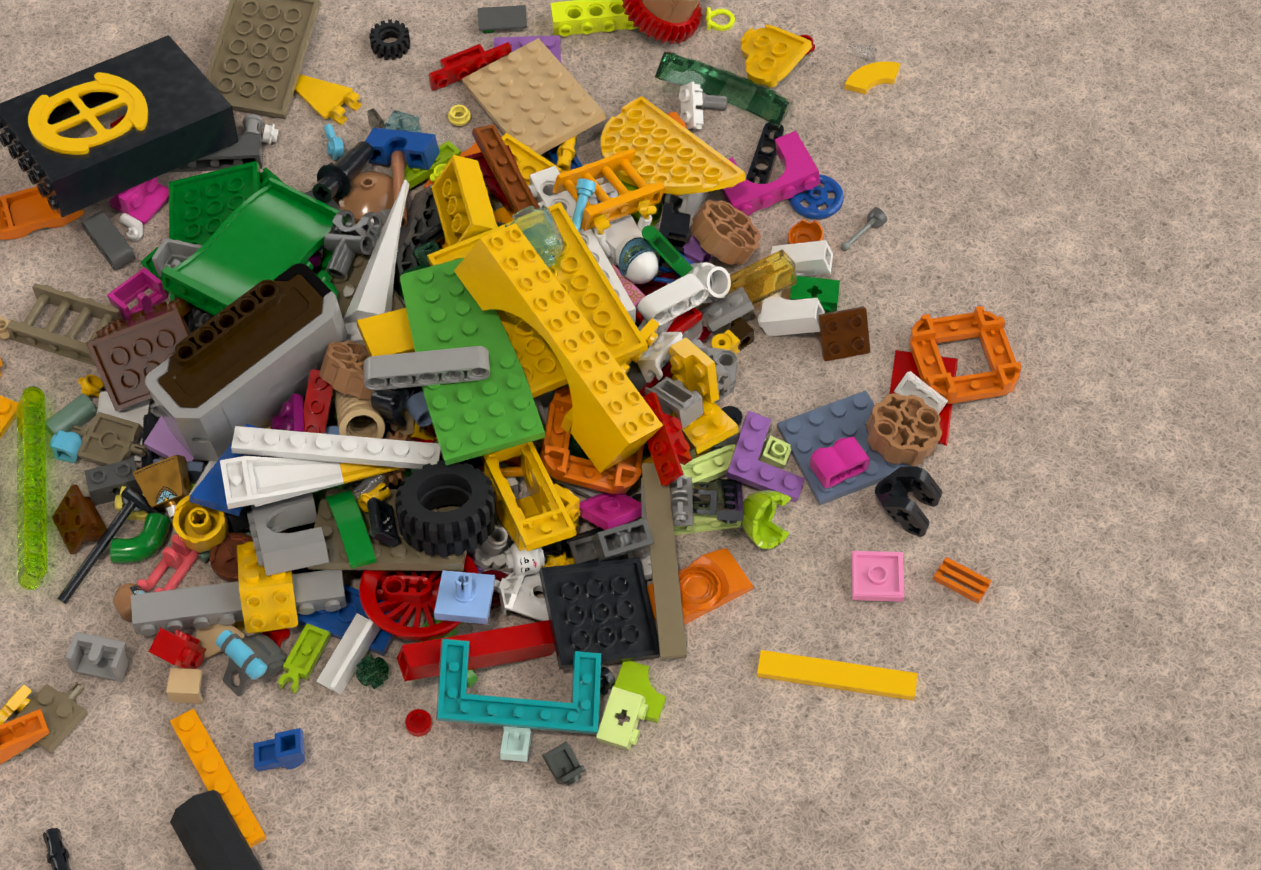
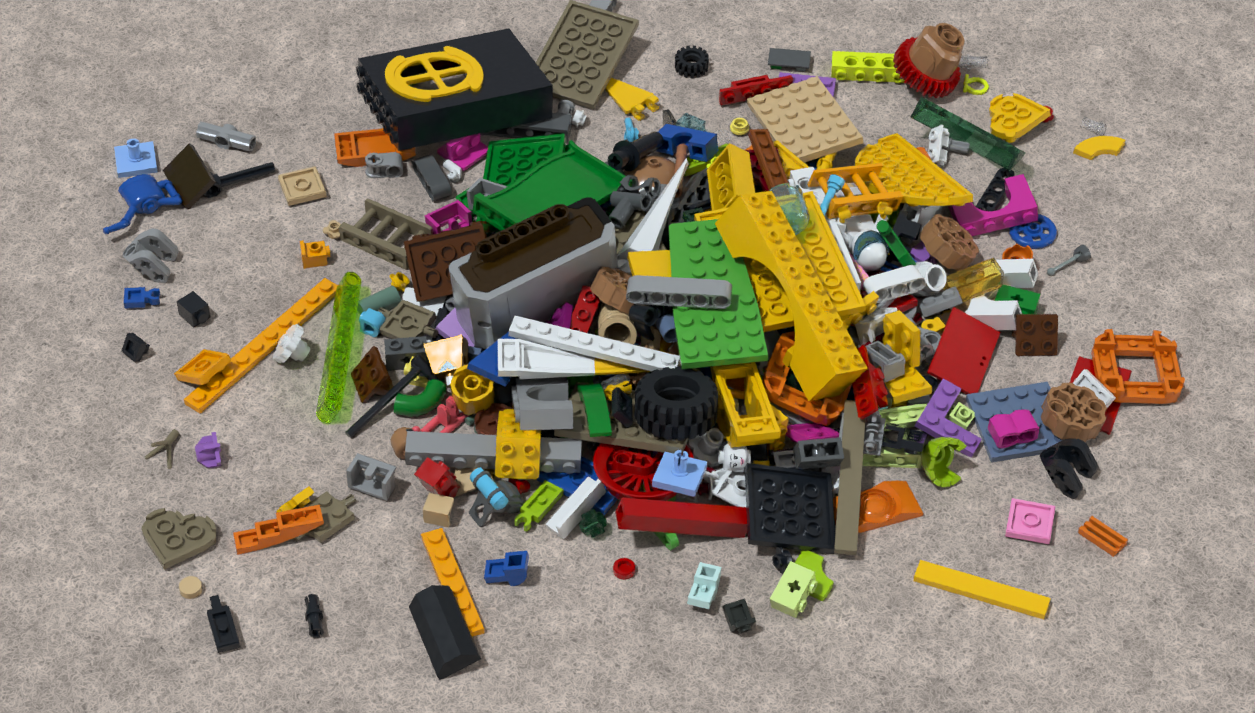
camera: 10 degrees right, 10 degrees down
teal plate [436,639,601,734] -> none
none -> light grey piece [365,152,403,178]
none -> red container [927,307,1000,394]

